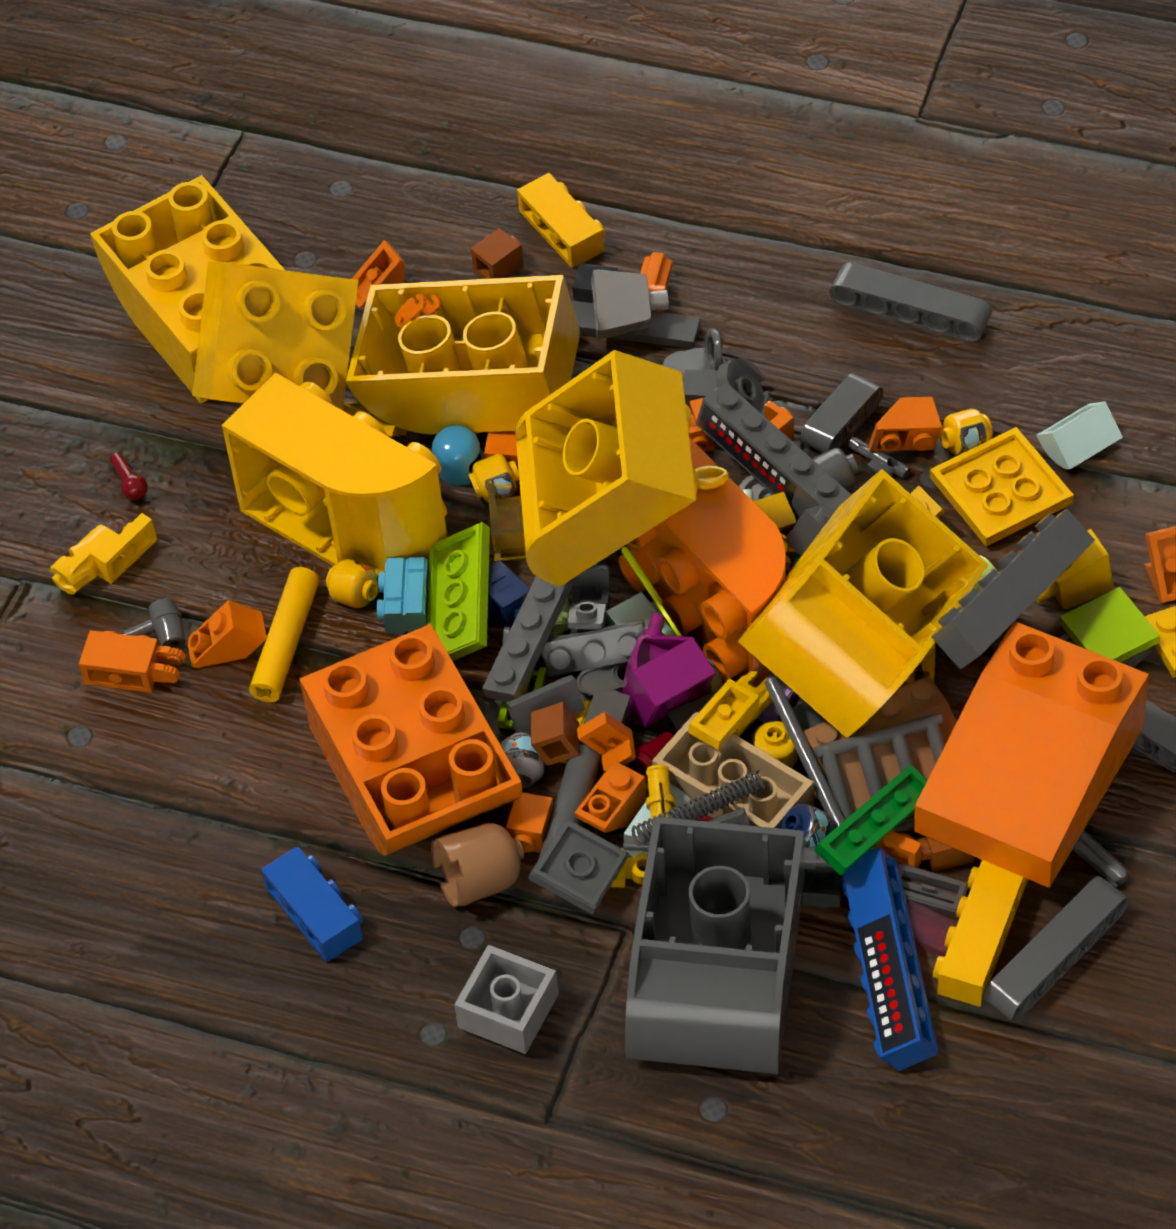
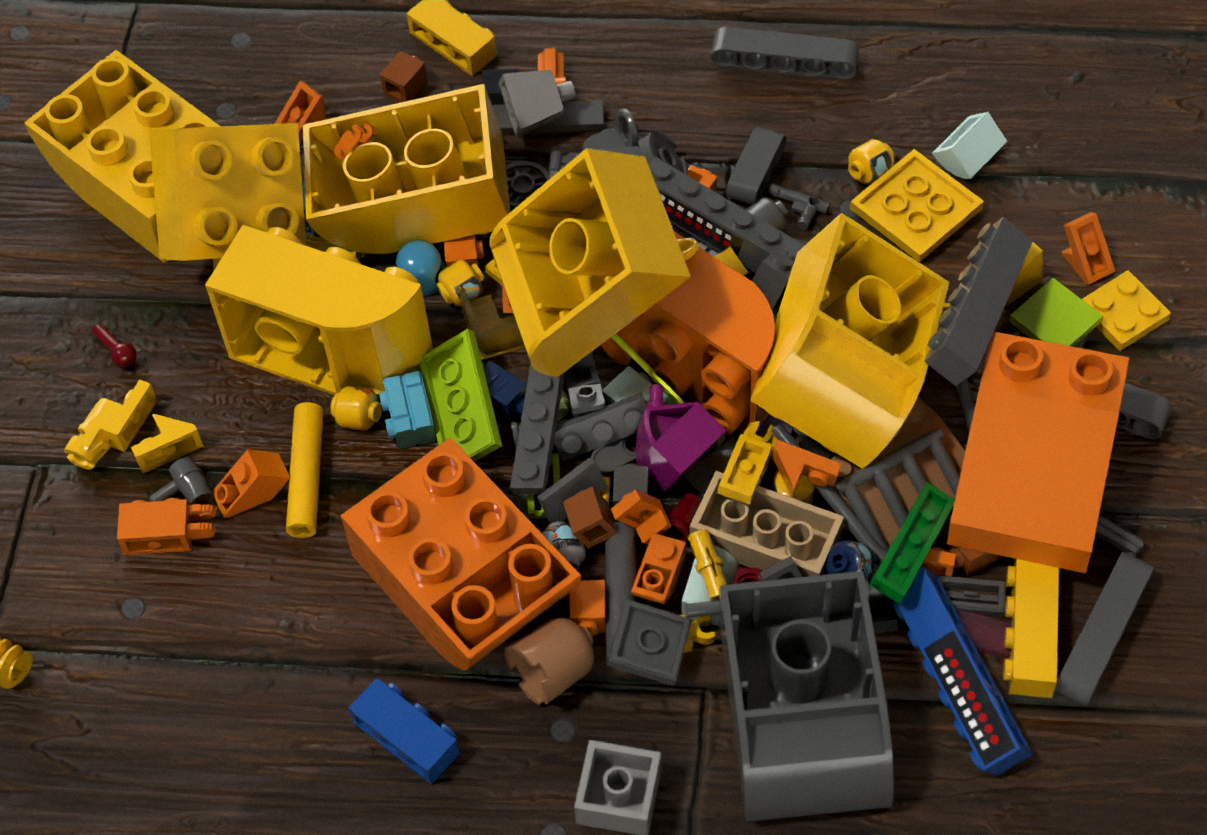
camera: 15 degrees left, 5 degrees up
dark grey piece [631,769,765,847] -> none
orange slope [868,397,942,452] -> none
none -> yellow slope [131,414,203,474]
none -> orange slope [772,439,842,498]

